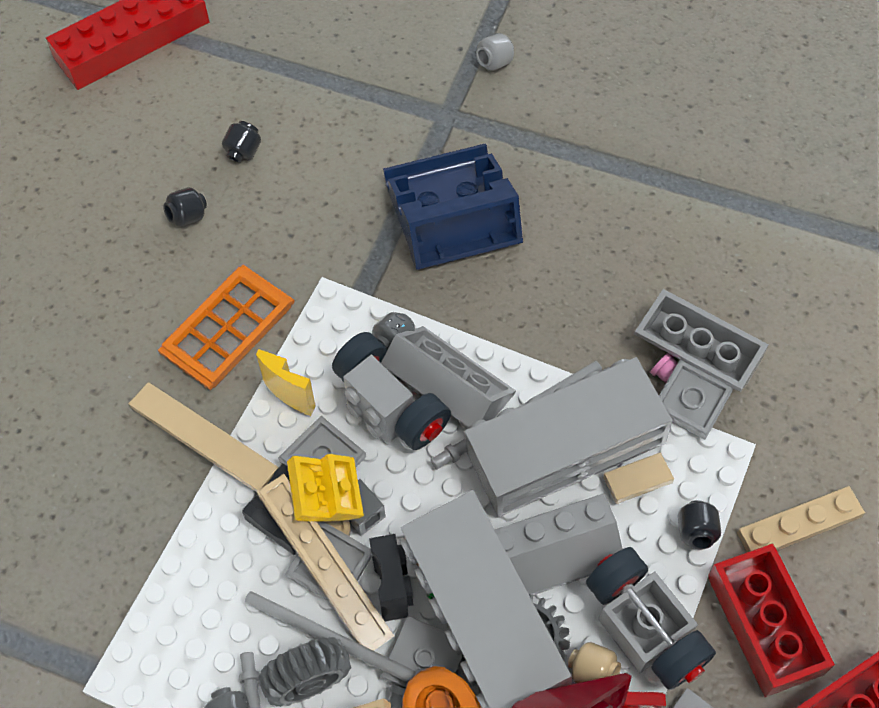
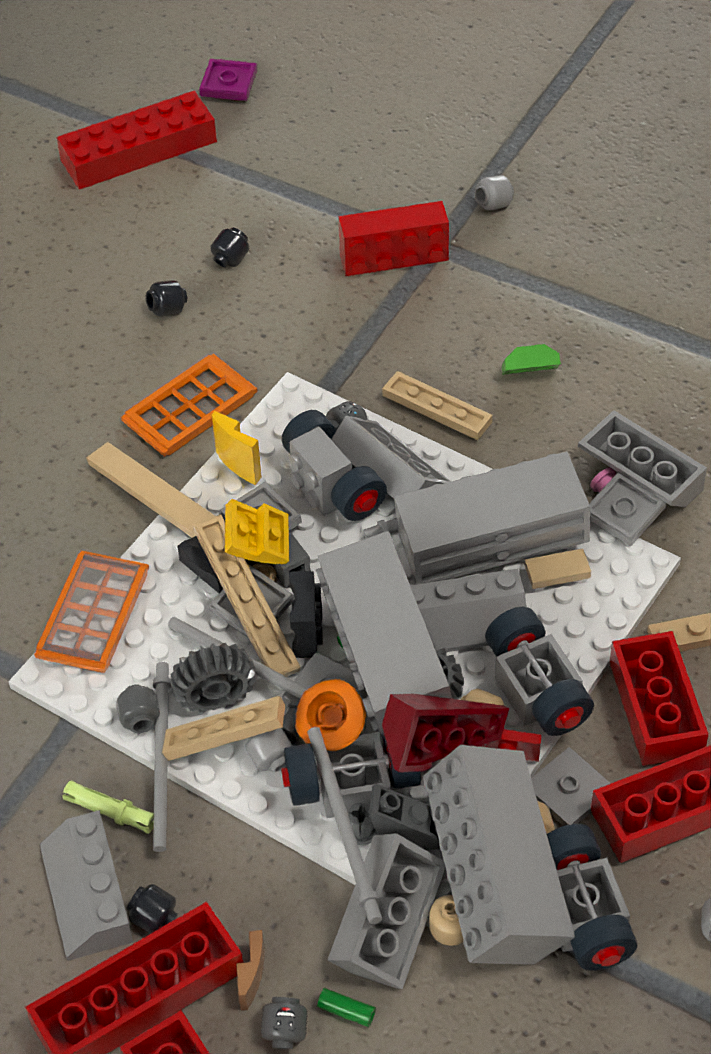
camera: 10 degrees right, 10 degrees down
dark blue panel [383,143,523,270] -> none
black head [677,500,721,550] -> none
none -> clear piece [34,550,149,673]
none -> red brick [338,201,449,276]
none -> tan plate [382,371,493,440]
none -> bright green slope [501,344,561,375]

